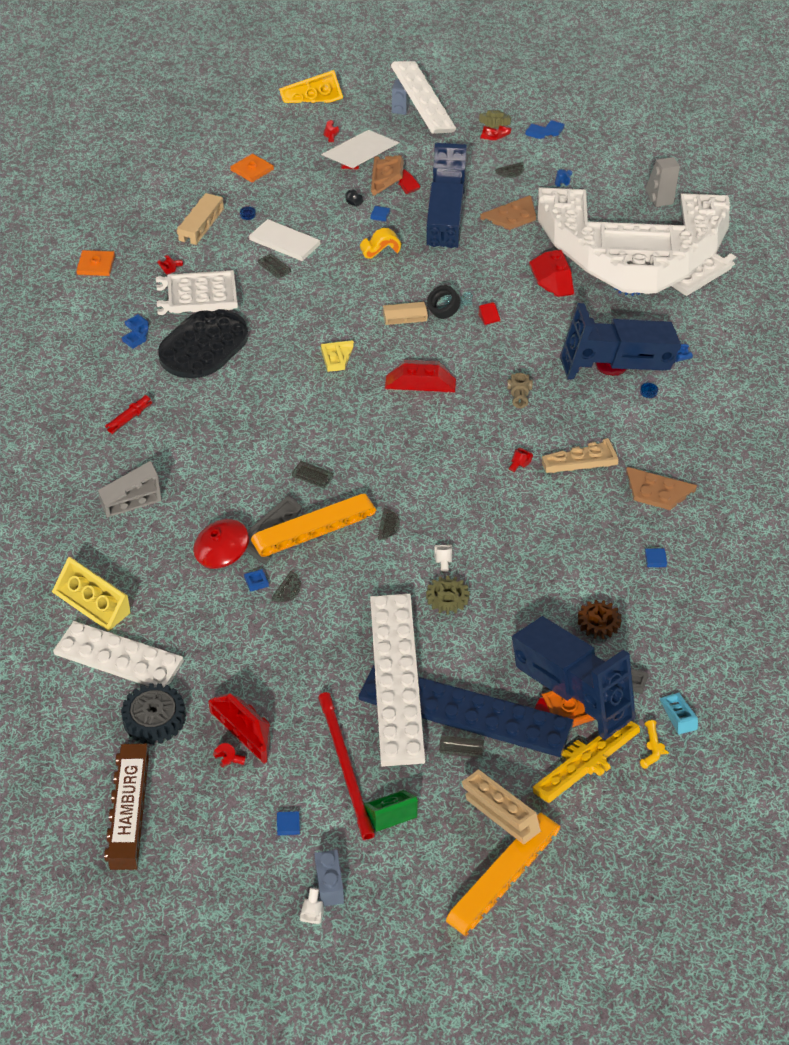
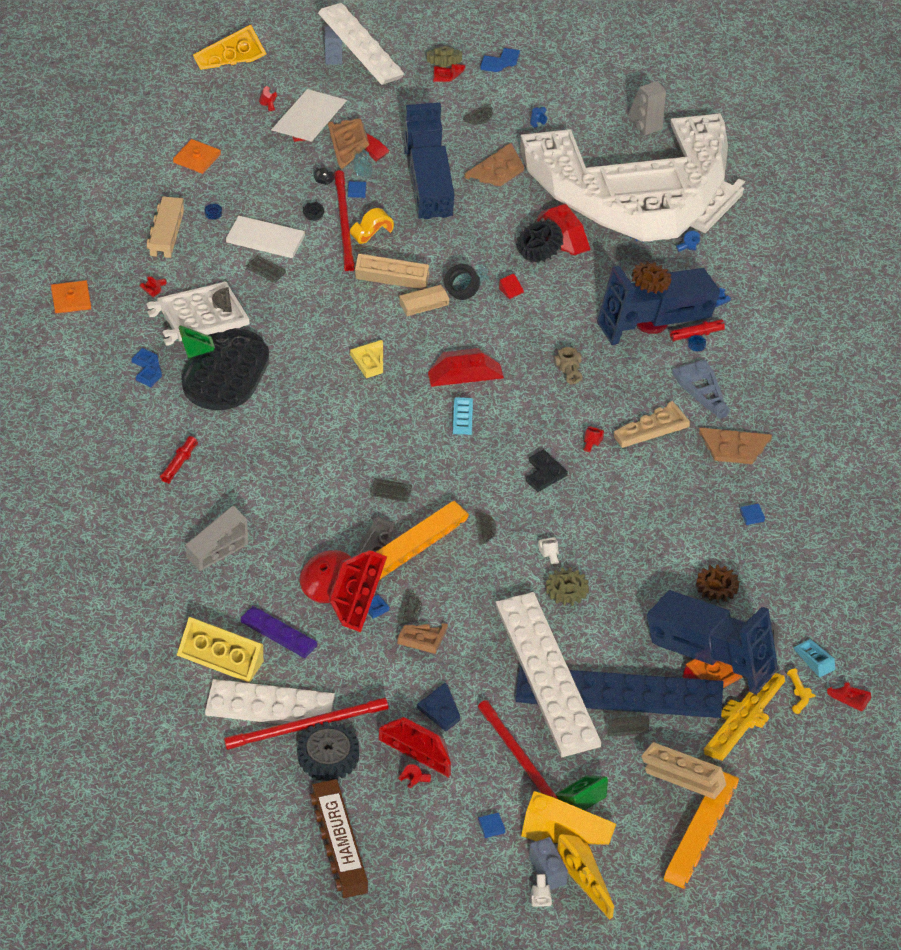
camera: 15 degrees left, 0 degrees up
none -> green slope [179,325,215,358]
none -> clear smoke tile [212,287,232,312]
none -> red piece [224,697,389,750]
none -> dark purple plate [241,606,317,658]
none -> black plate [303,202,325,221]
none -> red wedge [328,550,387,632]
none -> red piece [334,170,355,271]
none -> clear light blue plate [355,149,372,179]
none -> tan brick [355,254,429,289]
none -> medium nougat wing [397,623,448,654]
none -> dark blue wing [417,683,461,732]
none -> medium azure slope [453,397,473,435]
none -> black gear [517,218,564,264]
none -> yellow wedge [521,791,616,845]
none -> black plate [526,449,568,492]
none -> yellow wedge [557,834,614,920]
none -> reddish brown gear [631,261,672,294]
none -> red pin [669,319,725,342]
none -> sand blue plate [672,360,730,419]
none -> blue piece [676,231,700,252]
none -> red slope [827,682,872,712]

